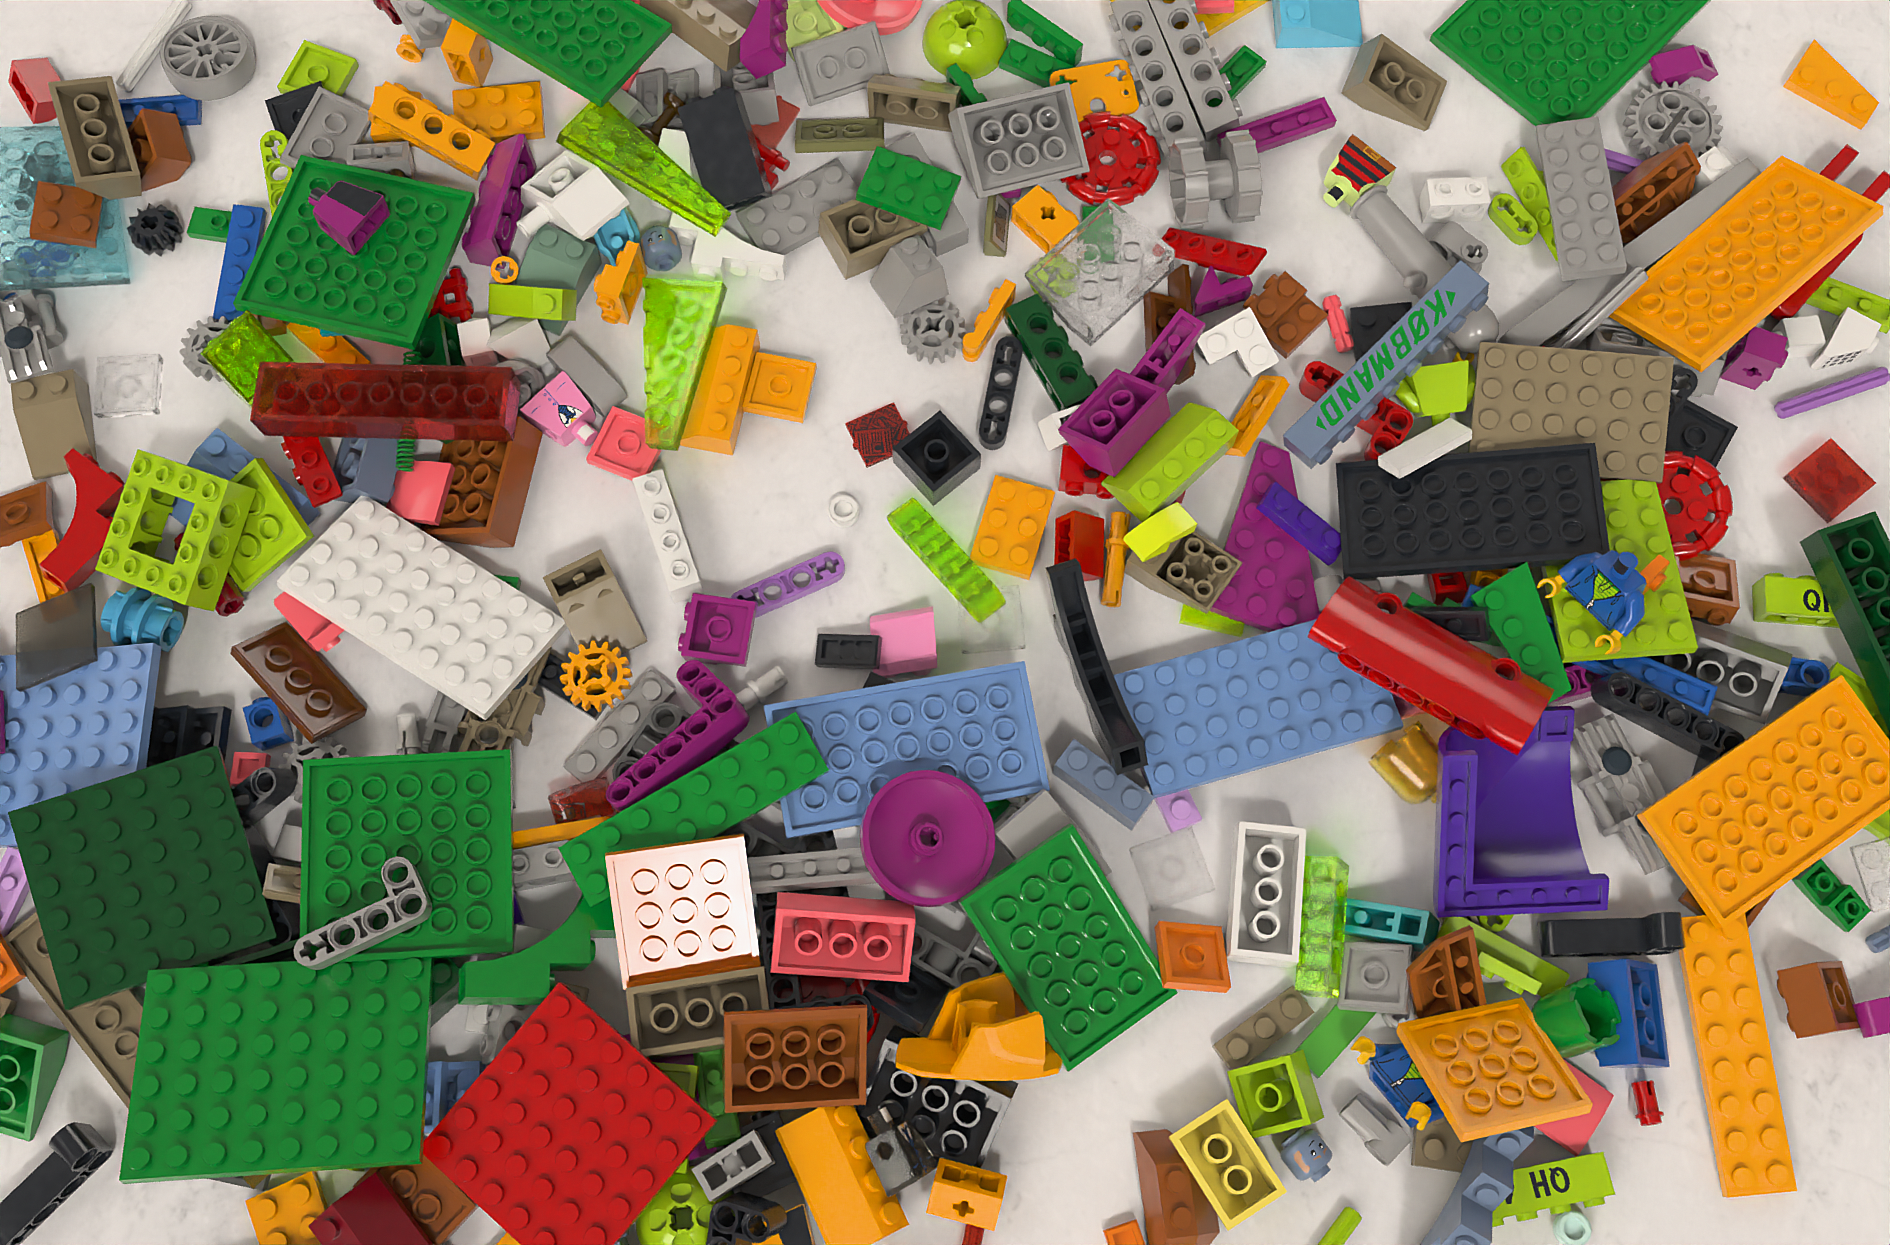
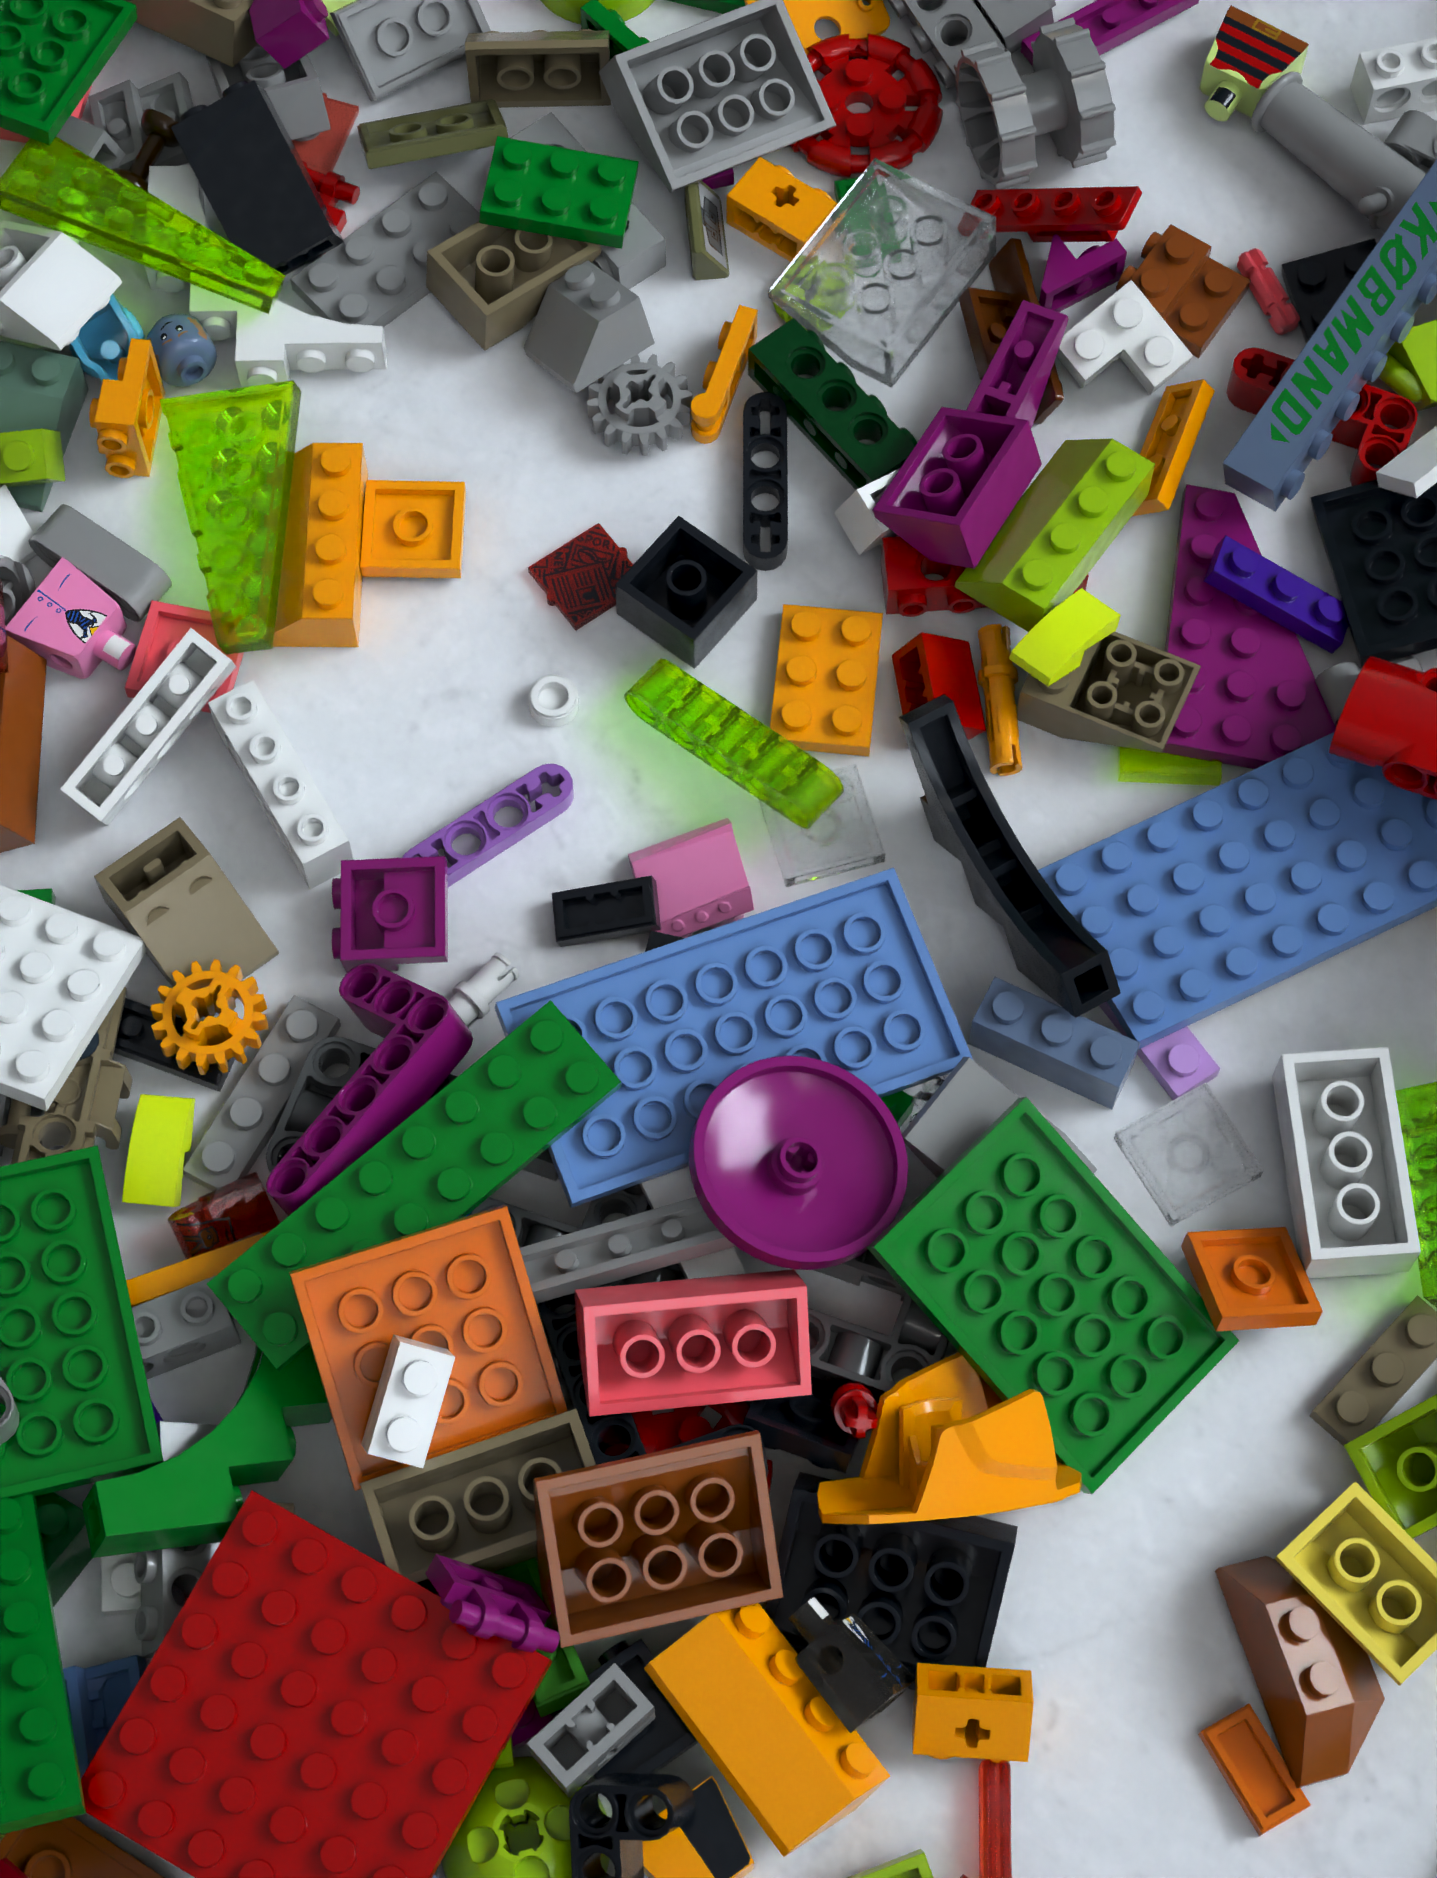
camera: 10 degrees left, 5 degrees down
none -> white brick [60,628,236,825]
none -> neon yellow slope [122,1094,195,1207]
none -> white brick [361,1334,455,1468]
none -> magenta plate [425,1554,560,1653]
none -> red axle [831,1383,878,1439]

